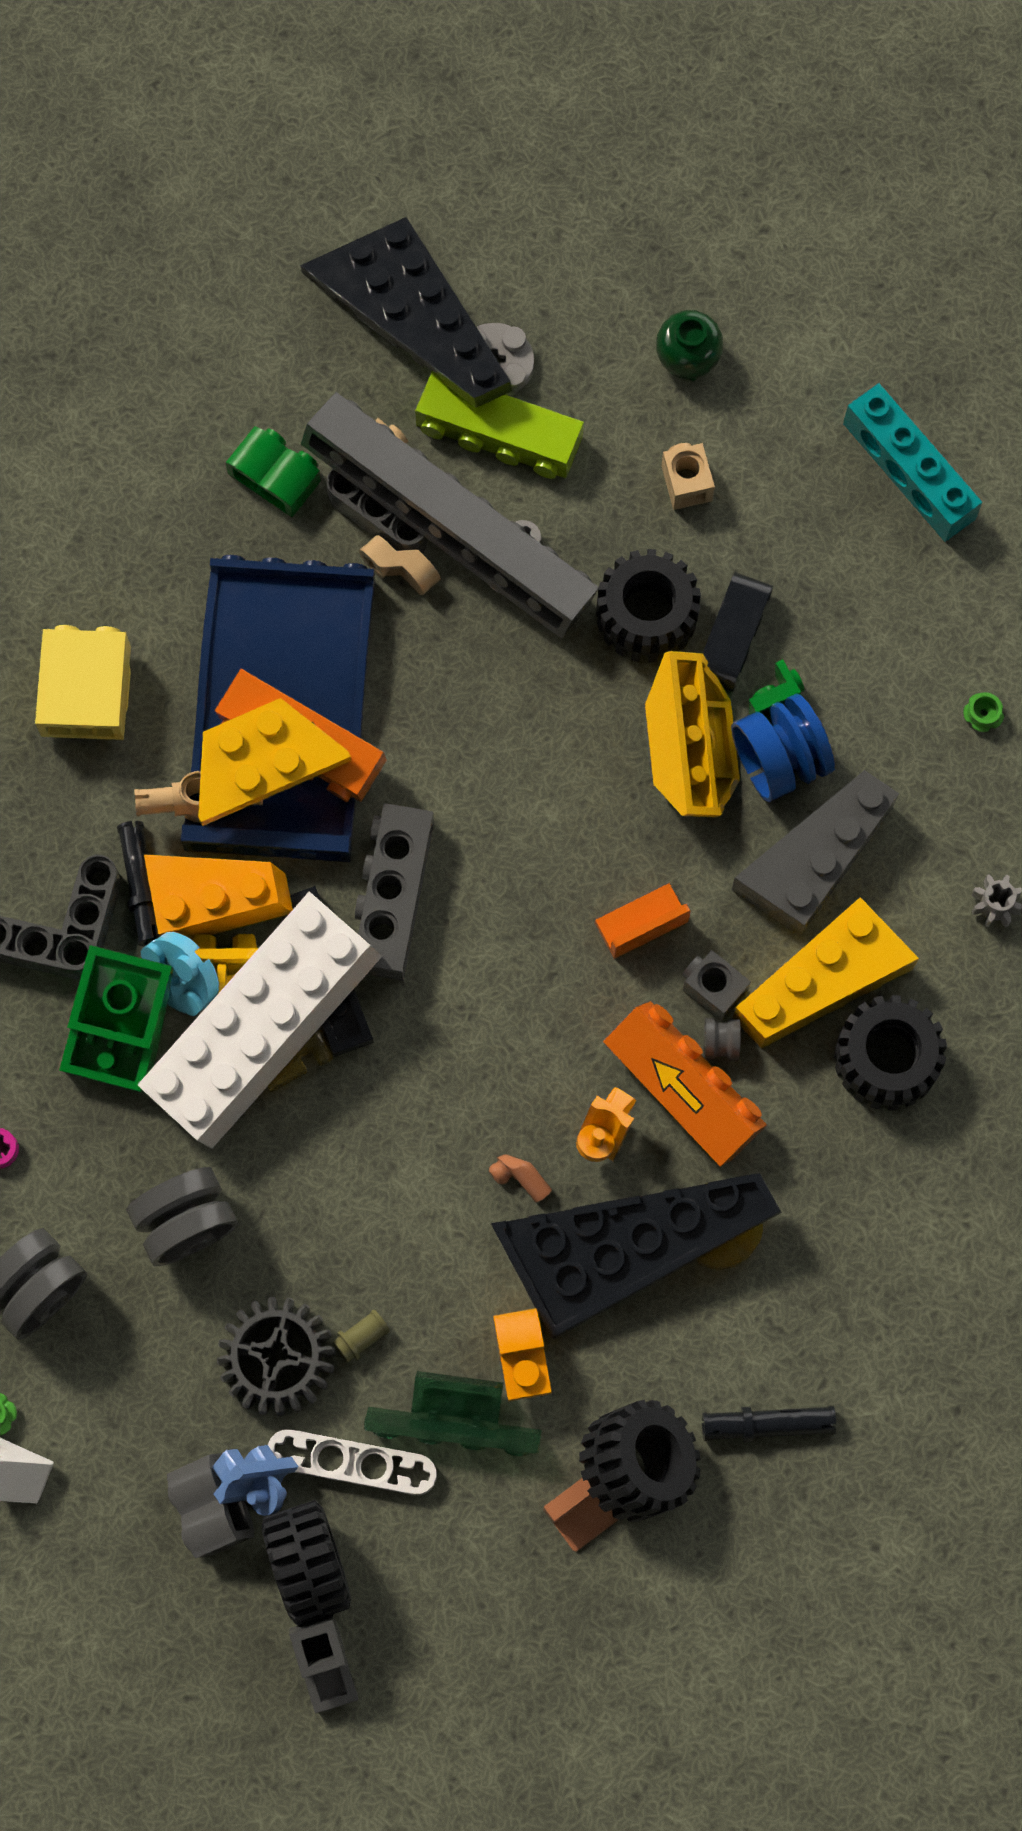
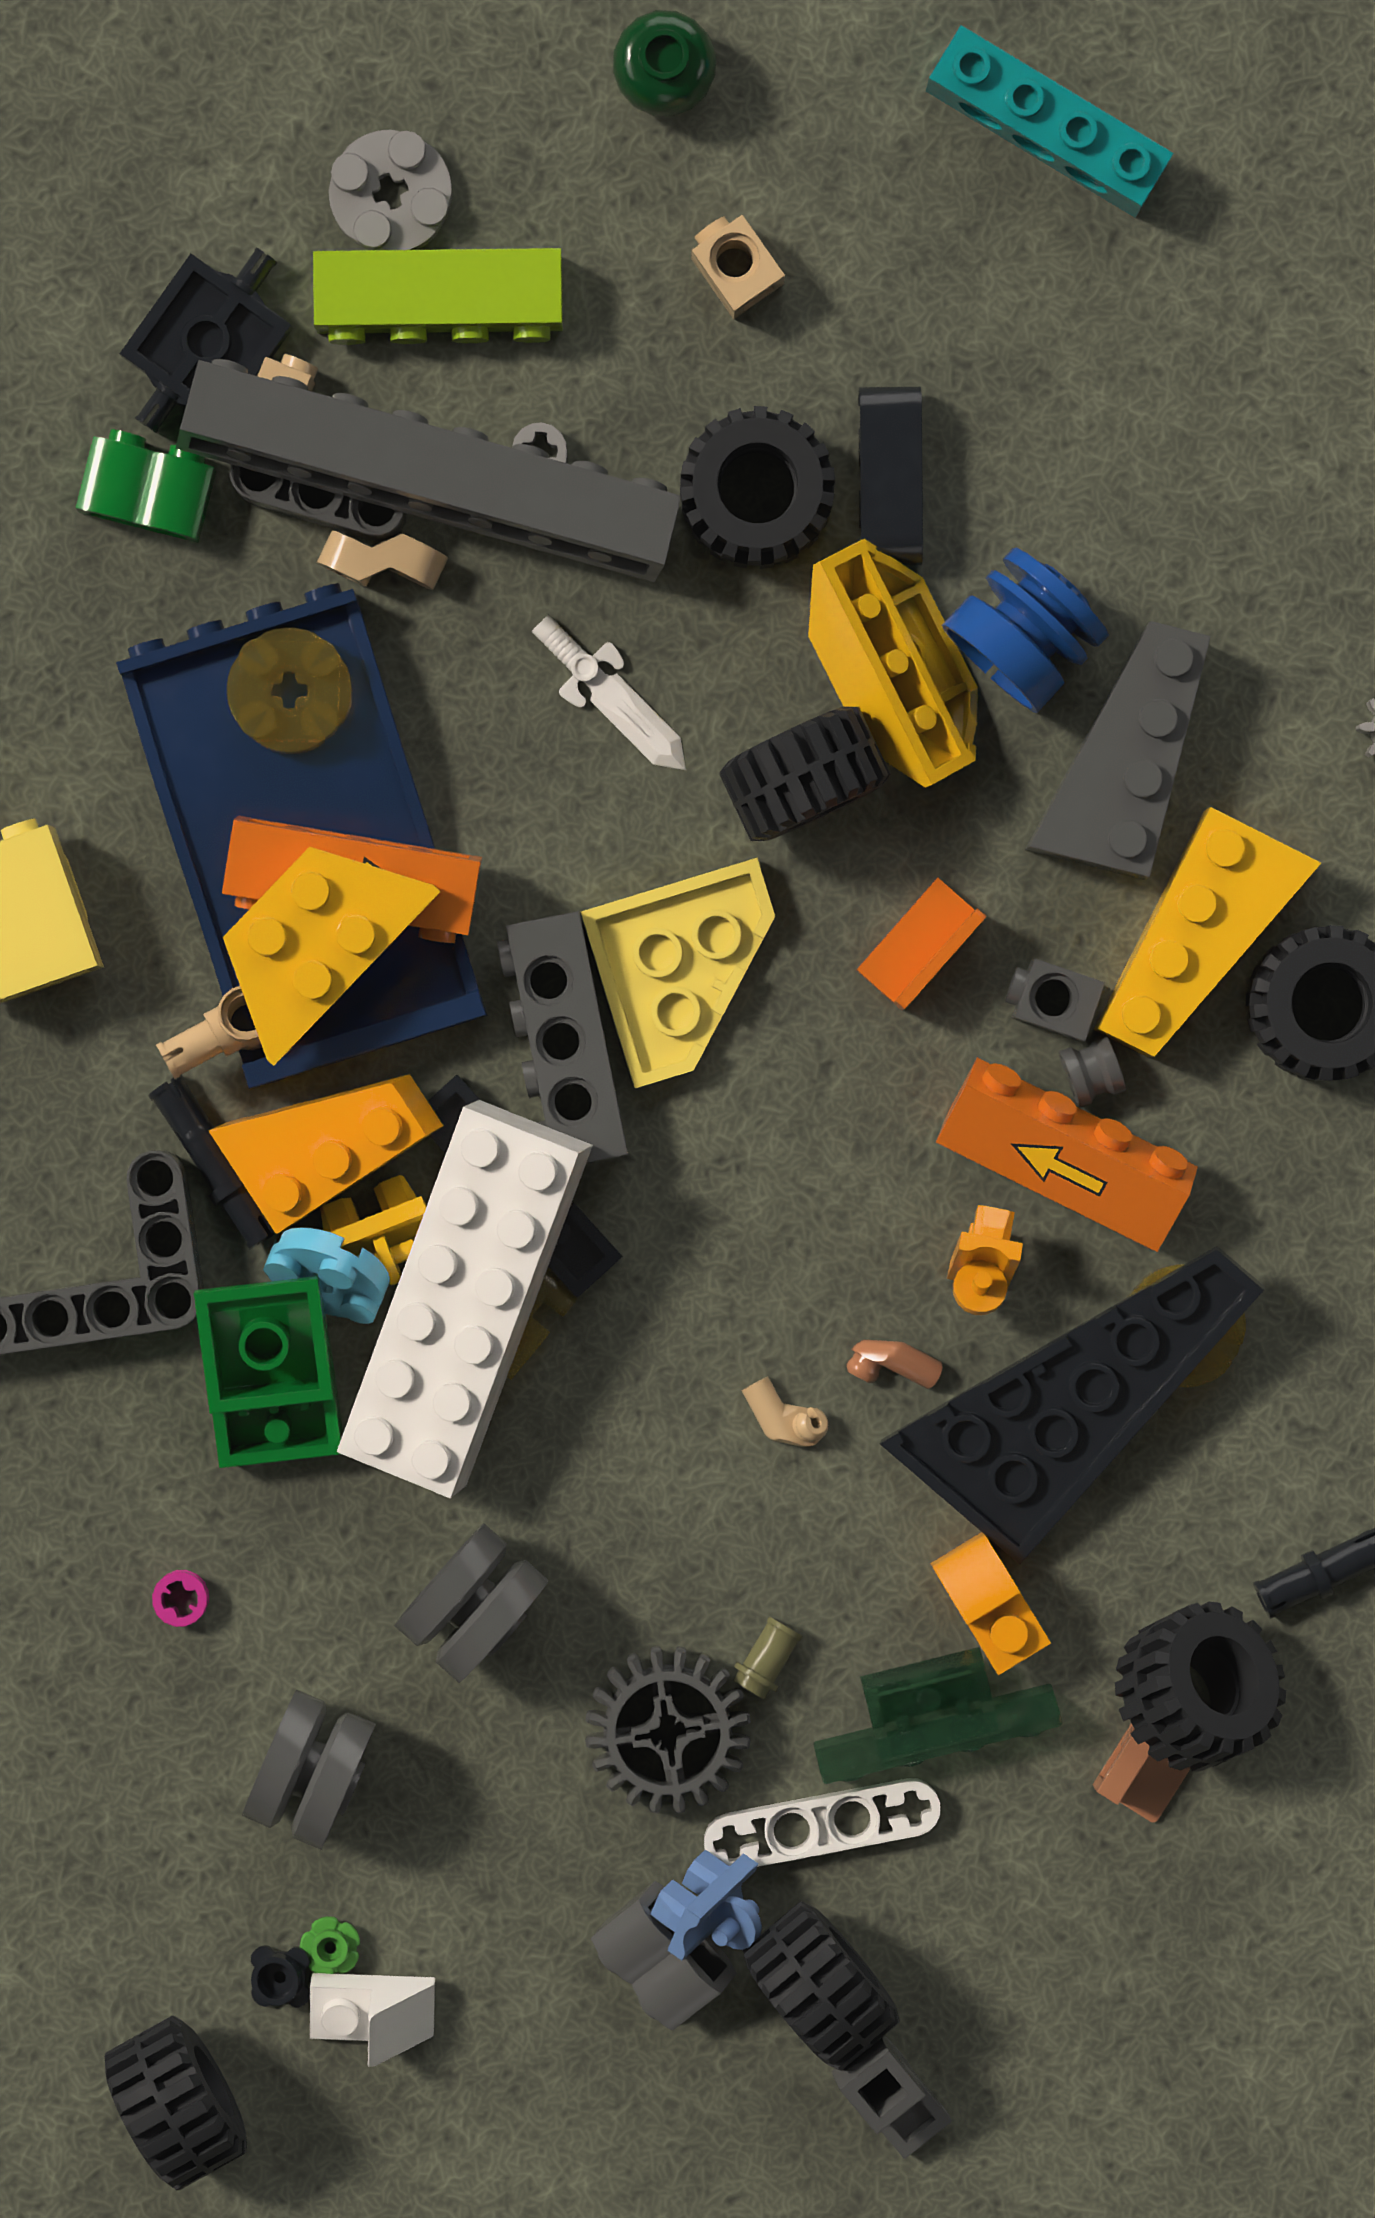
camera: 25 degrees left, 15 degrees up
black wing [300,217,512,408] -> none
green bracket [749,659,805,722] -> none
bright green plate [963,692,1004,732] -> none
none -> black plate [119,247,293,433]
none -> clear yellow plate [227,628,353,754]
none -> white sword [532,615,686,770]
none -> light yellow plate [581,858,775,1089]
none -> black tyre [719,706,891,841]
none -> tan arm [741,1376,828,1447]

